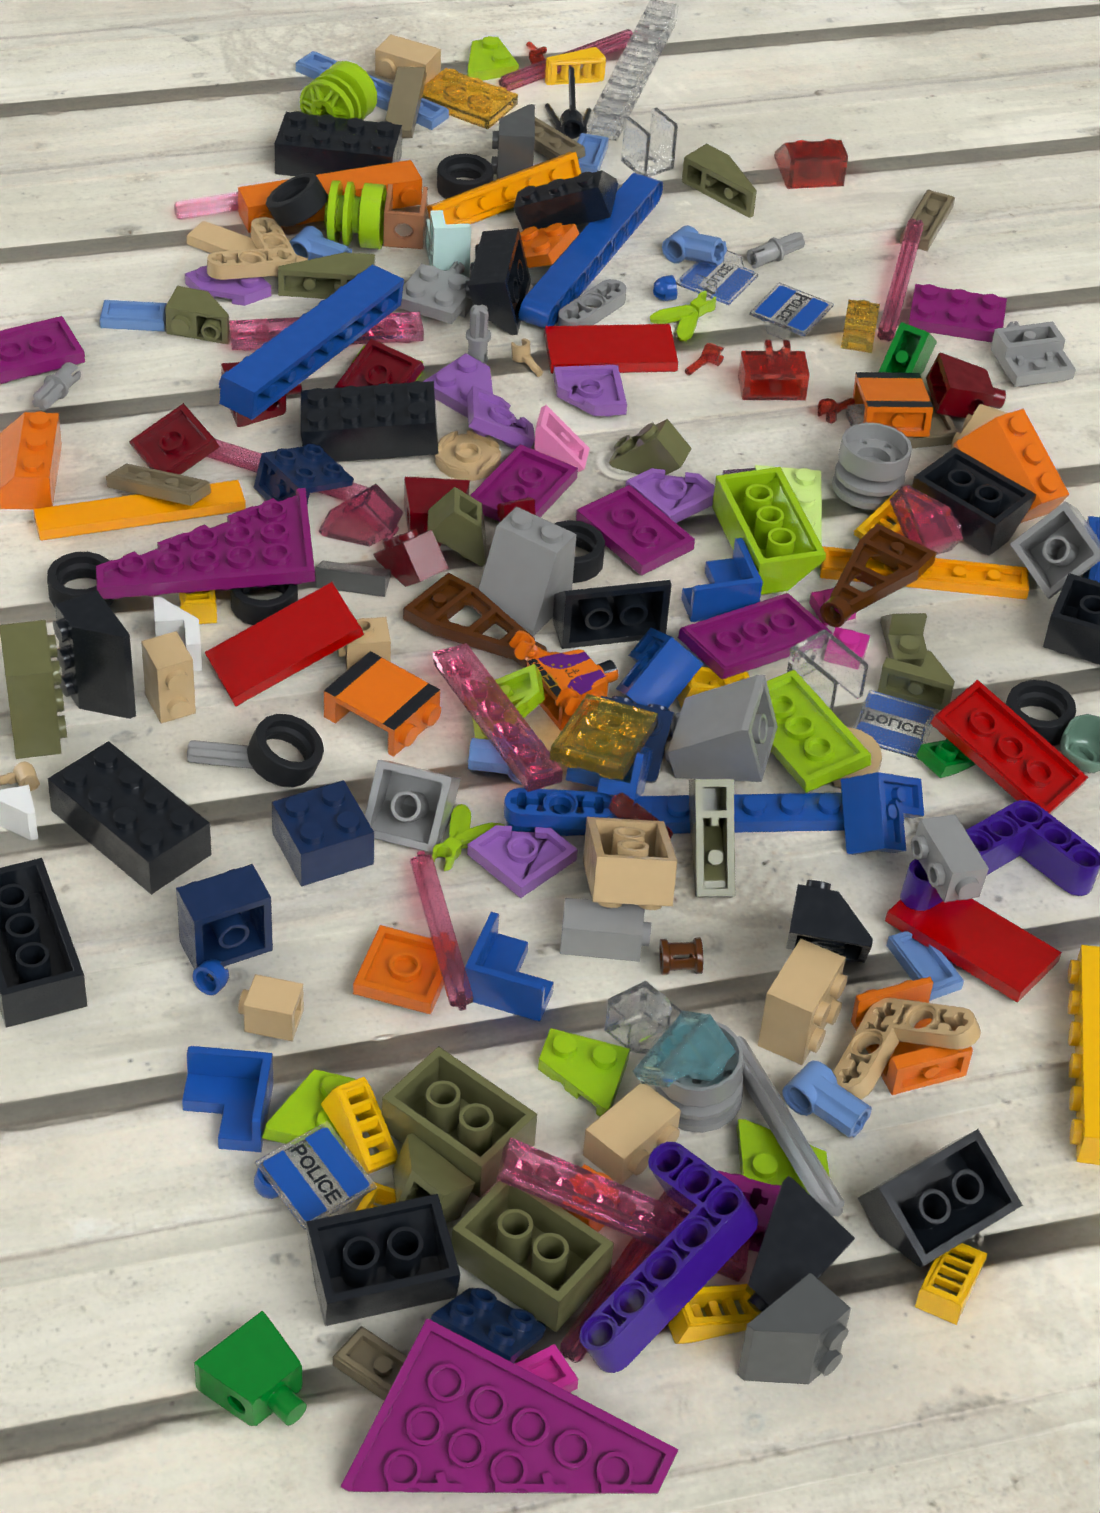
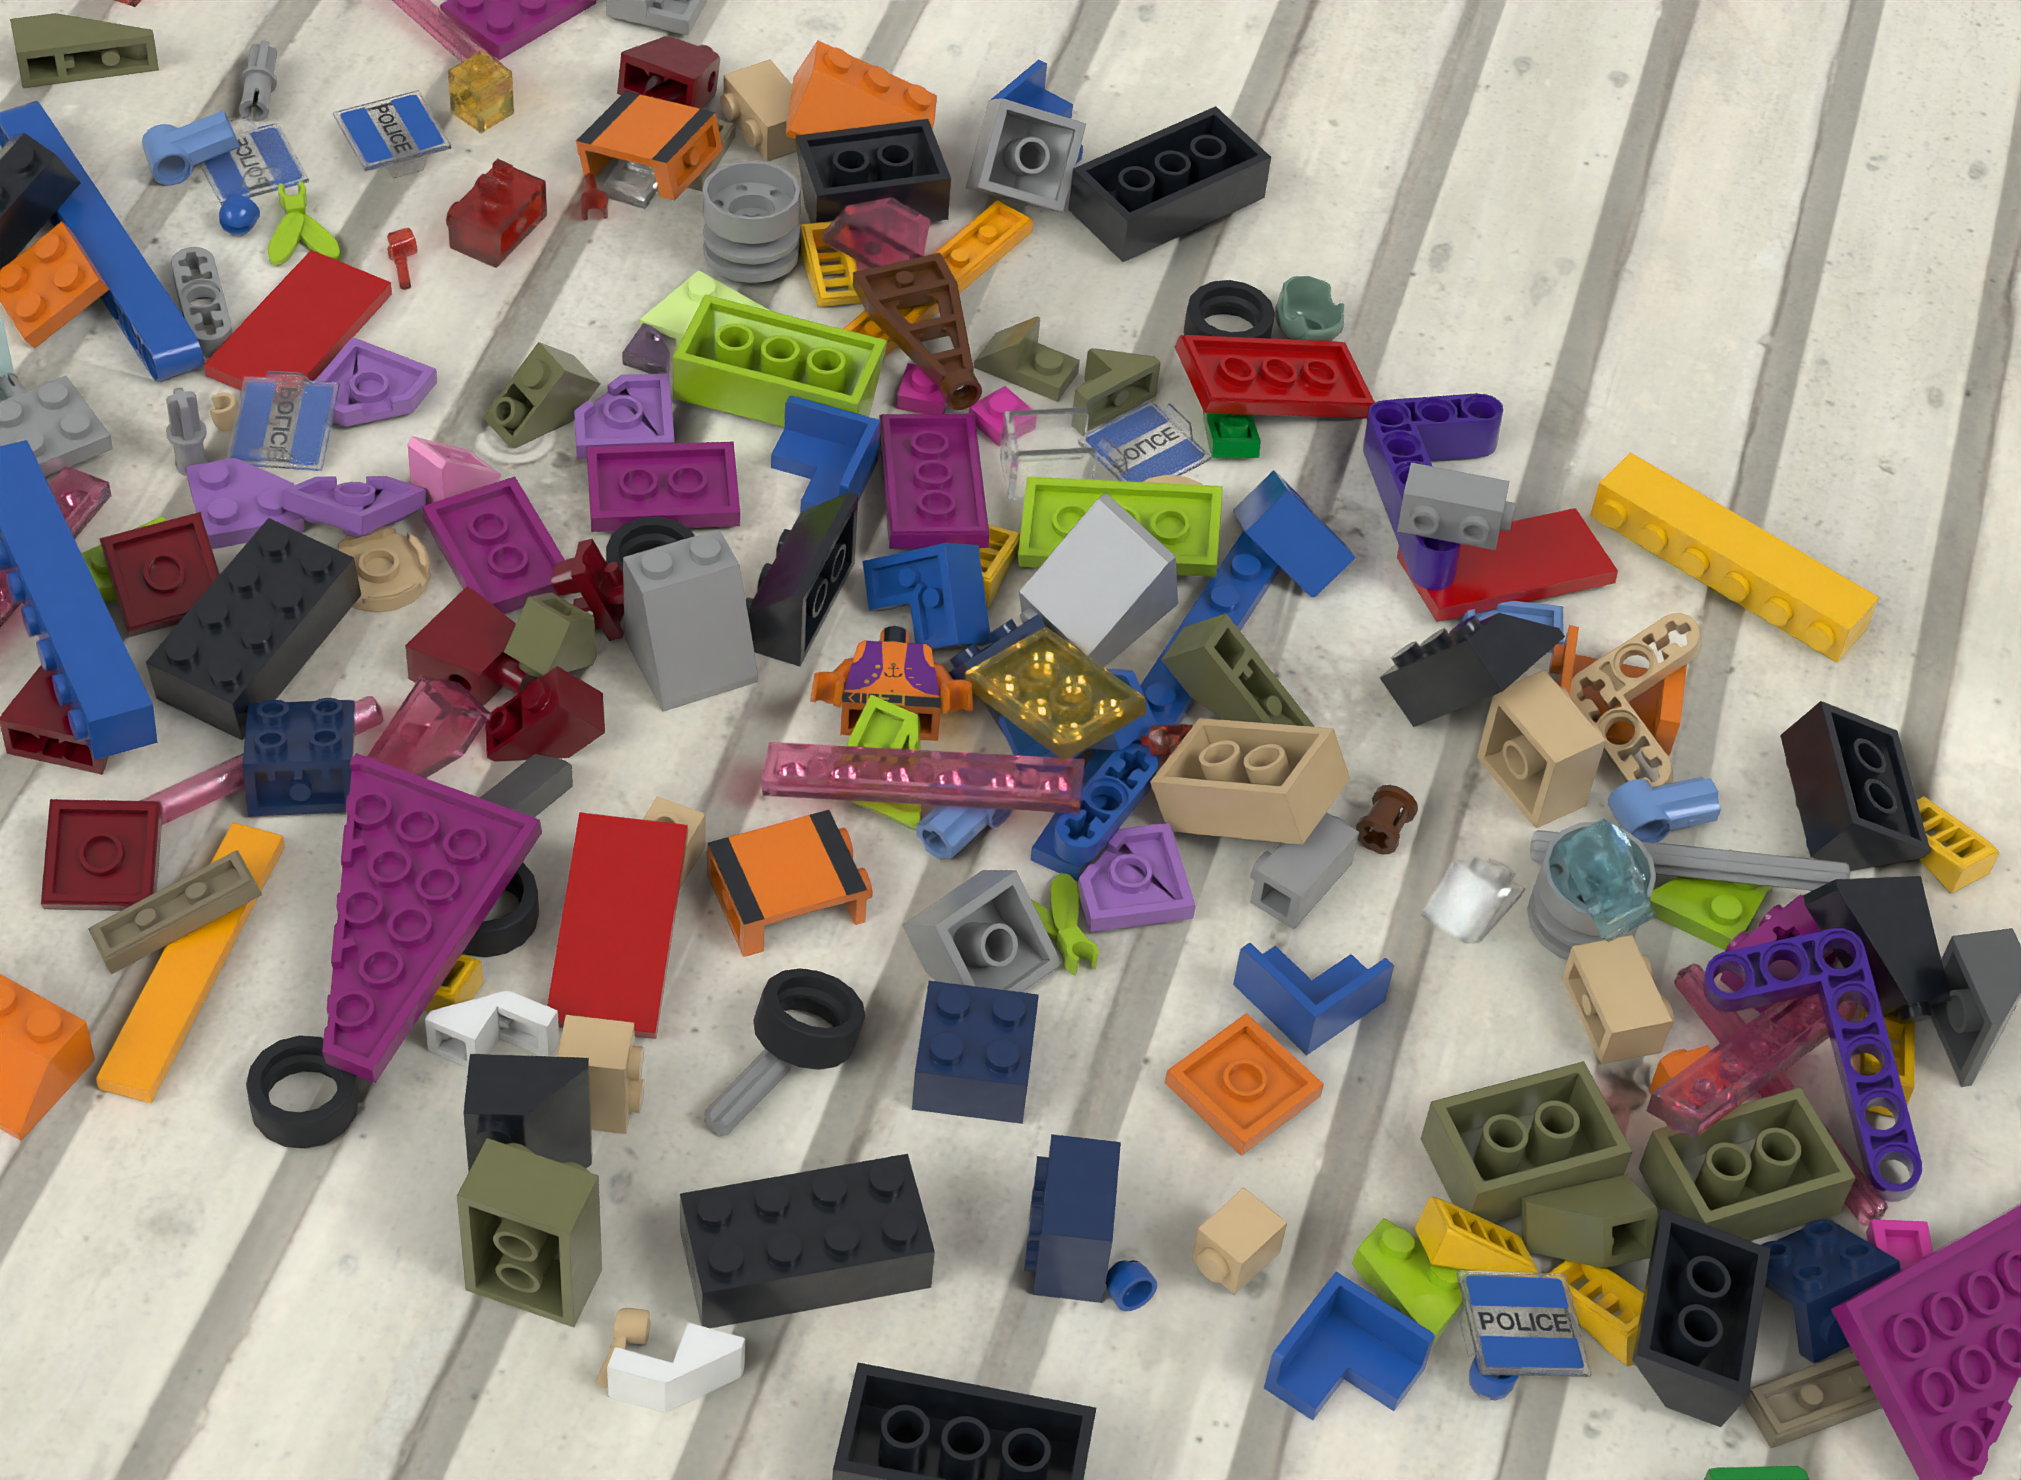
camera: 60 degrees left, 5 degrees up
reddish brown plate [403,573,547,668] -> none
clear pink axle [410,851,474,1011] -> none
black slope [465,228,531,335] -> none
lime wing [538,1028,630,1117] -> none
green slope [879,322,937,375] -> none
none -> clear piece [226,371,340,471]

